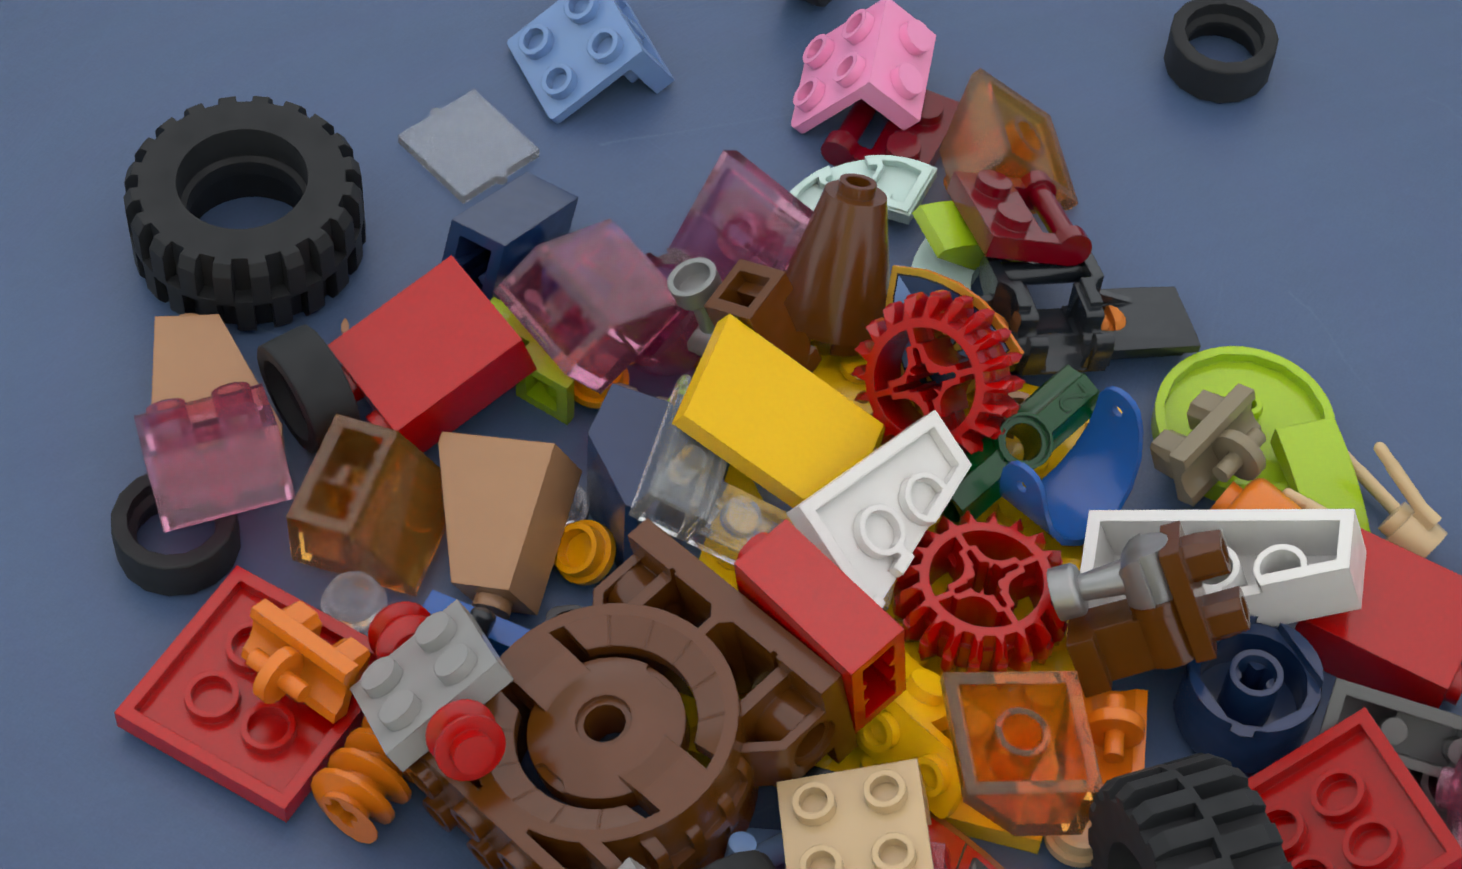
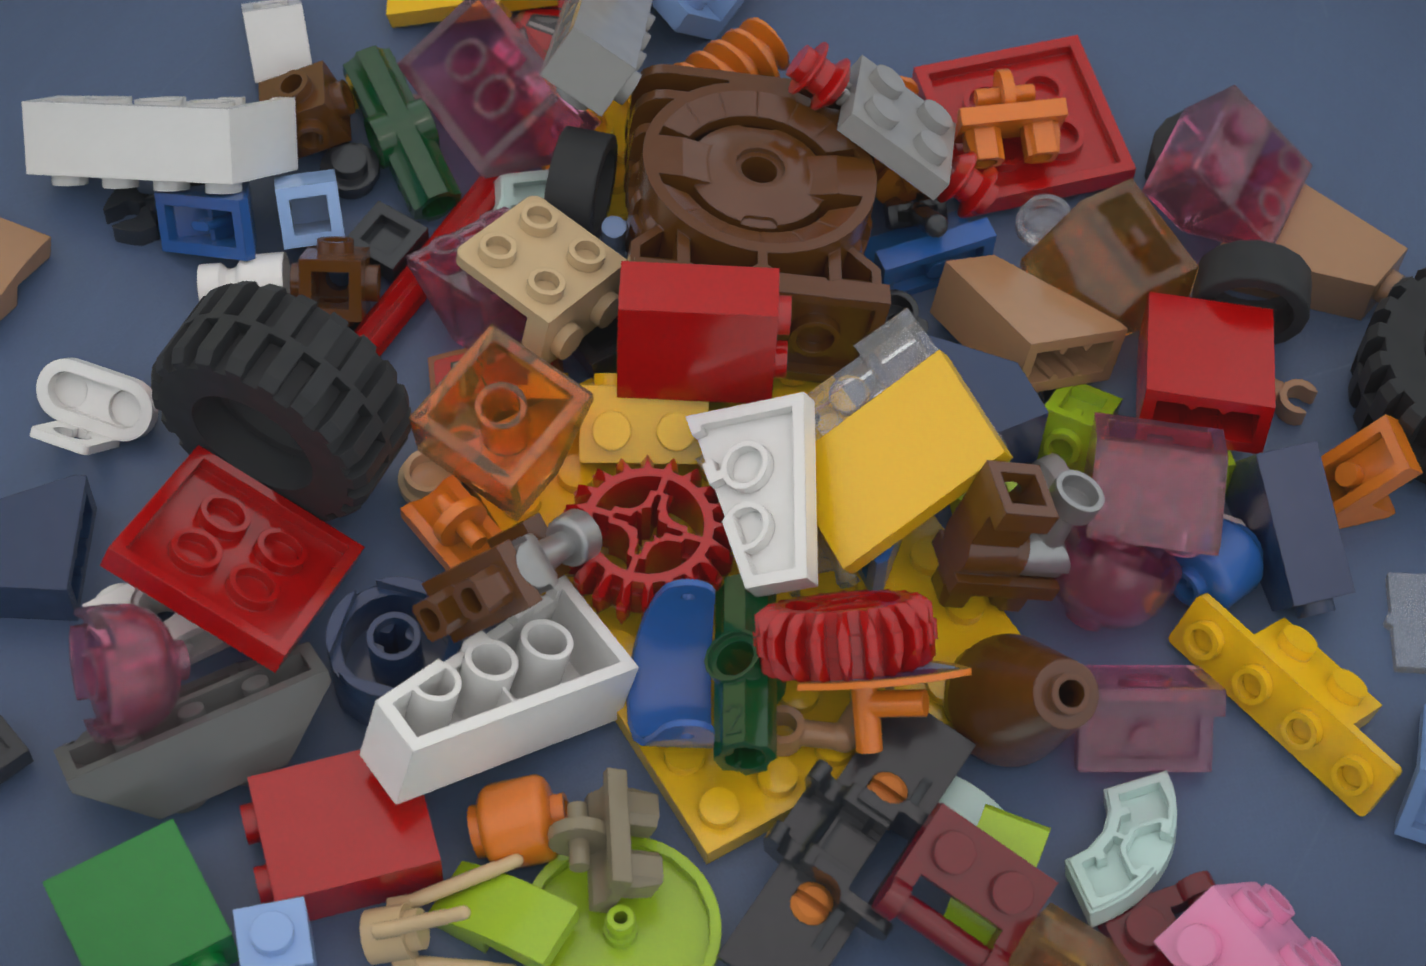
camera: 135 degrees right, 5 degrees up
none -> lime bracket [1037,384,1123,475]
none -> yellow bracket [1168,593,1402,817]
none -> orange slope [1321,414,1423,529]

